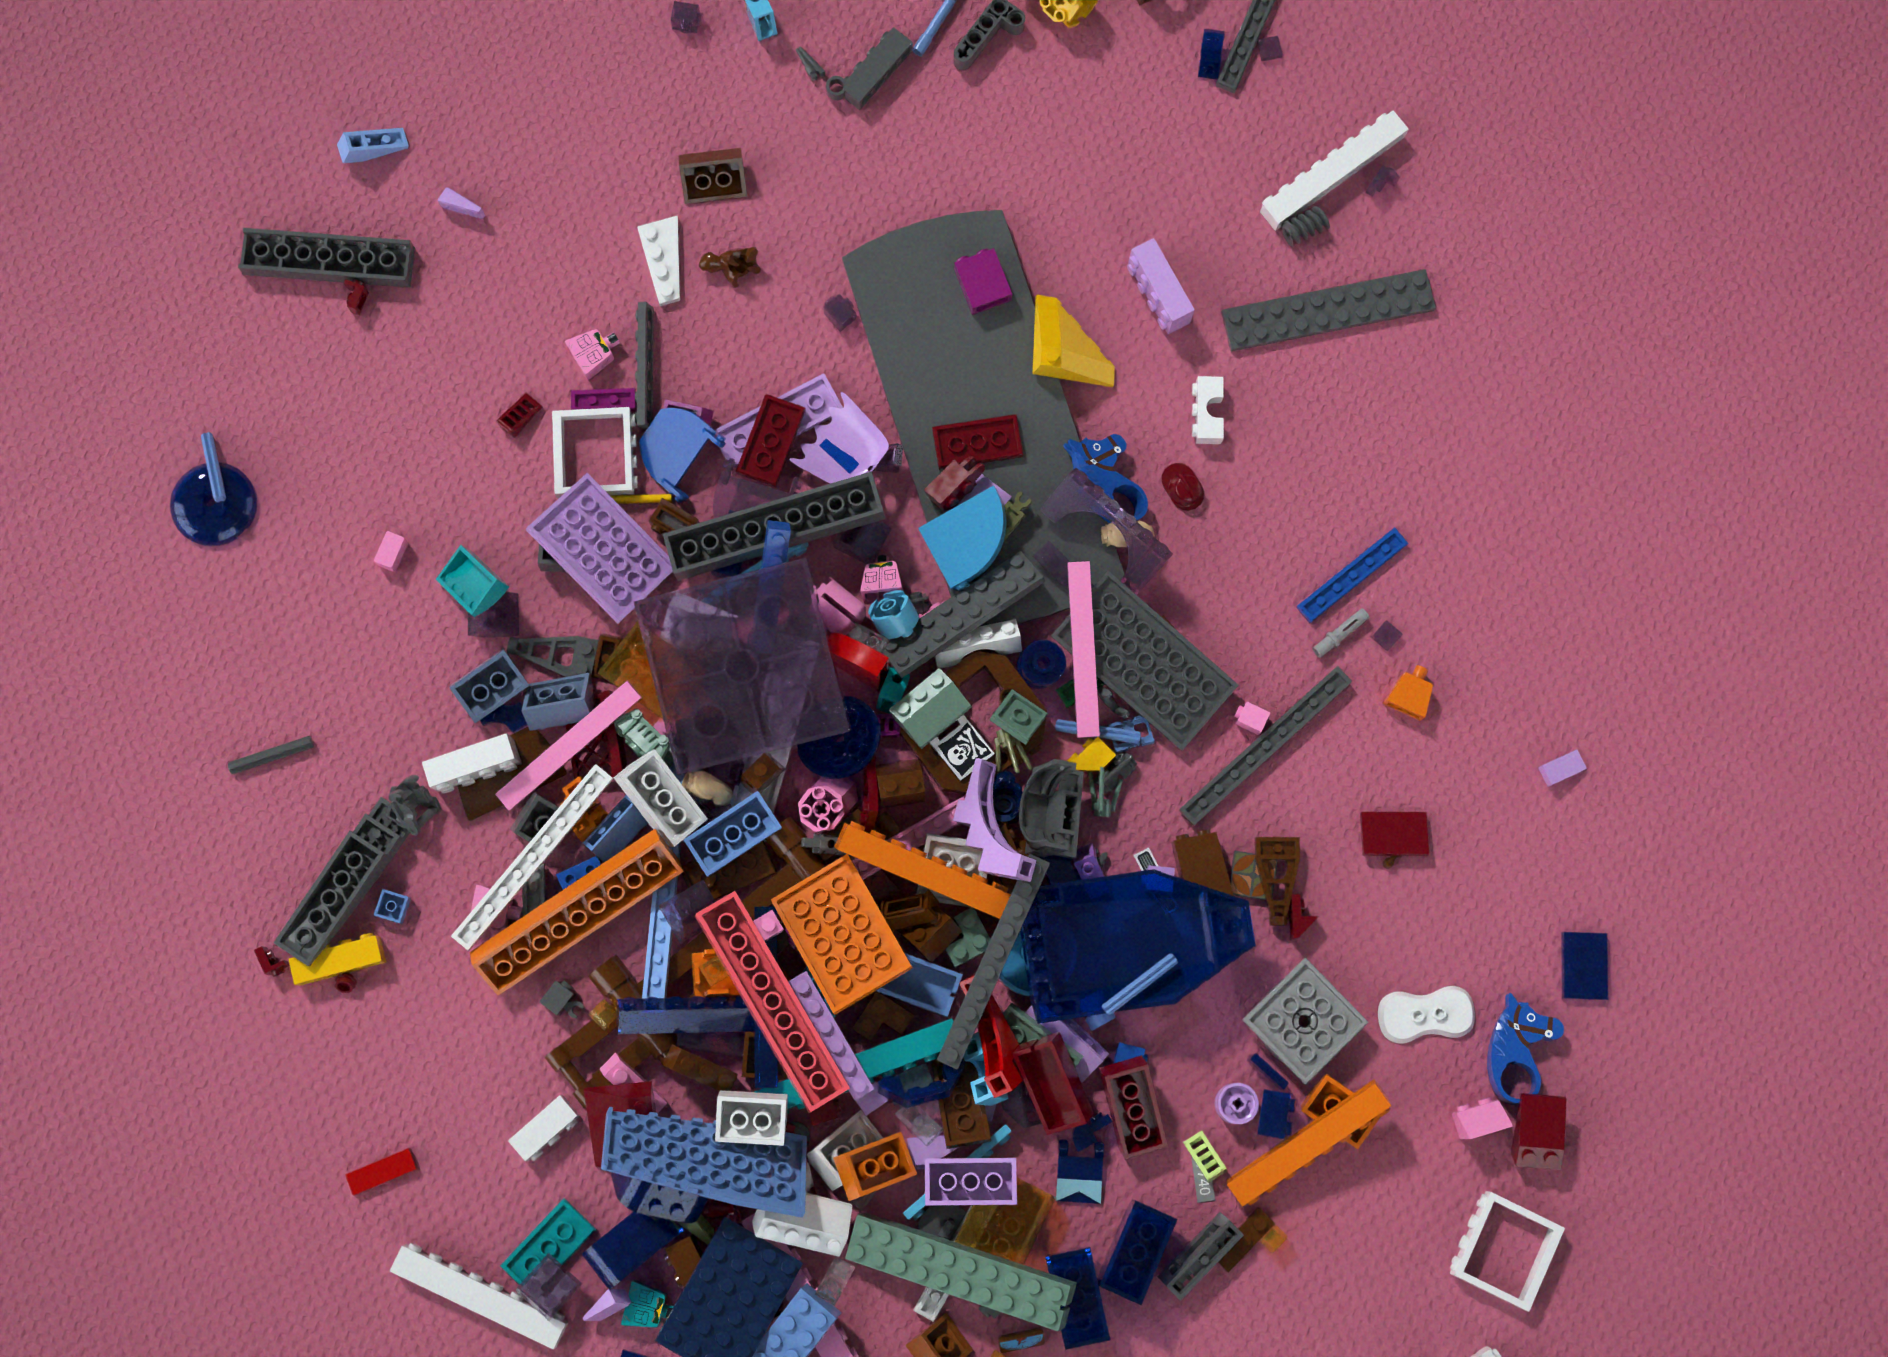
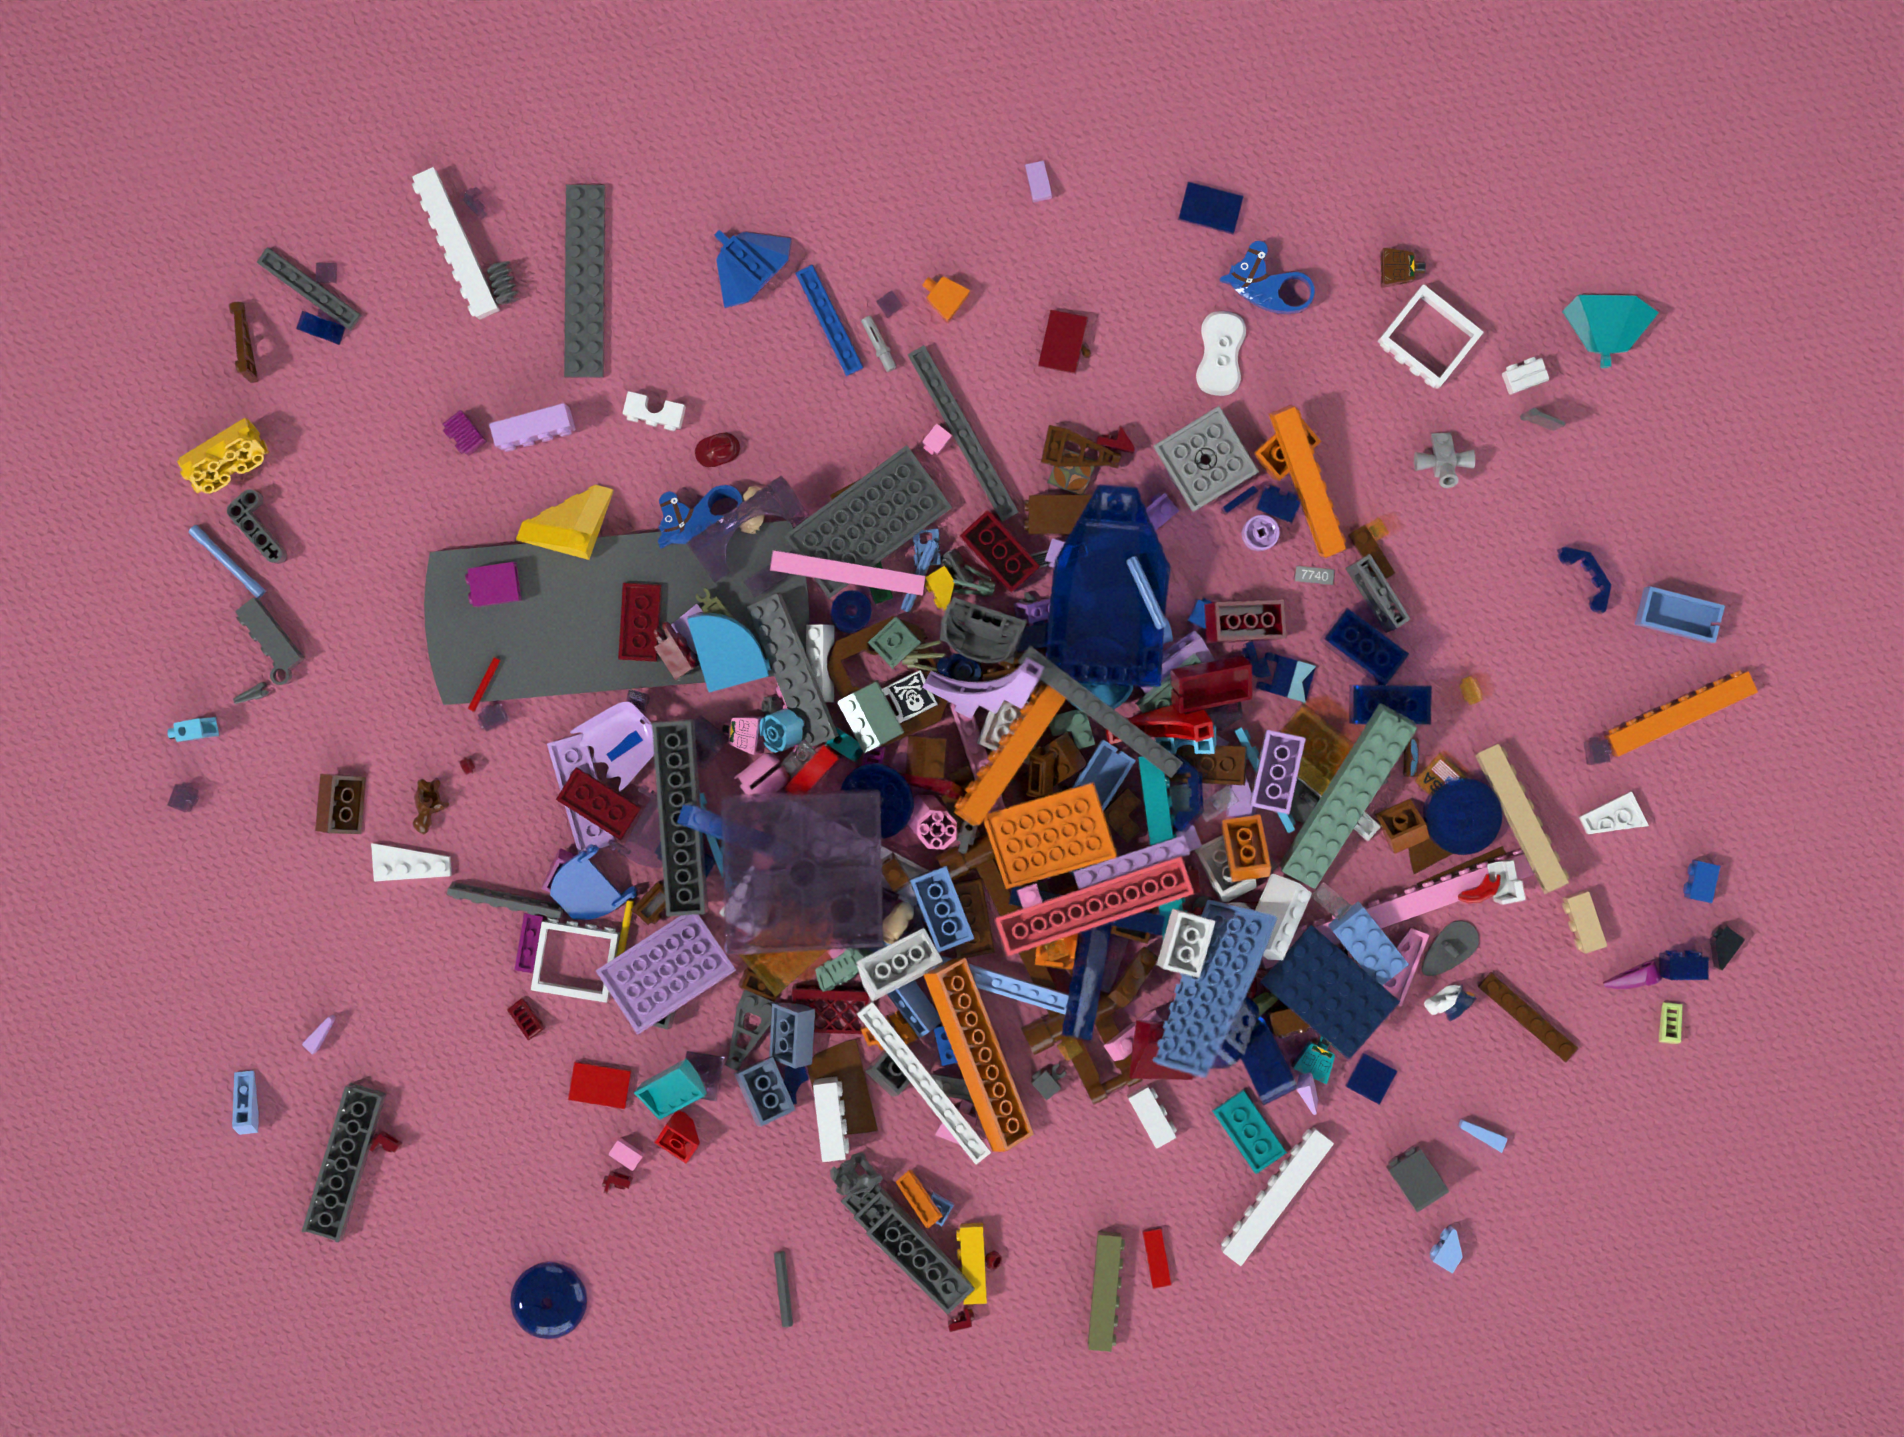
camera: 75 degrees left, 10 degrees up
medium blue axle [201,432,226,503] -> none
bright pink tile [495,681,642,811] -> none
clear purple piece [516,1253,582,1321] -> none
bright pink torso [565,329,620,380] -> none
clear purple slope [658,880,715,944] -> none
dark grey piece [1097,686,1130,718] -> none
yellowish green slope [1183,1130,1227,1183] -> none
bright pink slope [1452,1097,1513,1139] -> none
dark red slope [1511,1093,1567,1170] -> none
none -> magenta brick [442,410,487,456]
none -> dark red plate [459,757,475,775]
none -> red bar [468,657,501,712]
none -> red tile [568,1061,632,1109]
none -> dark red bracket [602,1171,633,1194]
none -> red slope [654,1110,700,1163]
none -> blue panel [714,230,792,308]
none -> orange plate [895,1170,943,1228]
none -> dark red brick [959,510,1040,593]
none -> olive brick [1088,1231,1125,1352]
none -> medium lavender bracket [1135,492,1179,536]
none -> reddish brown torso [1381,248,1426,288]
none -> light grey brick [1414,433,1475,488]

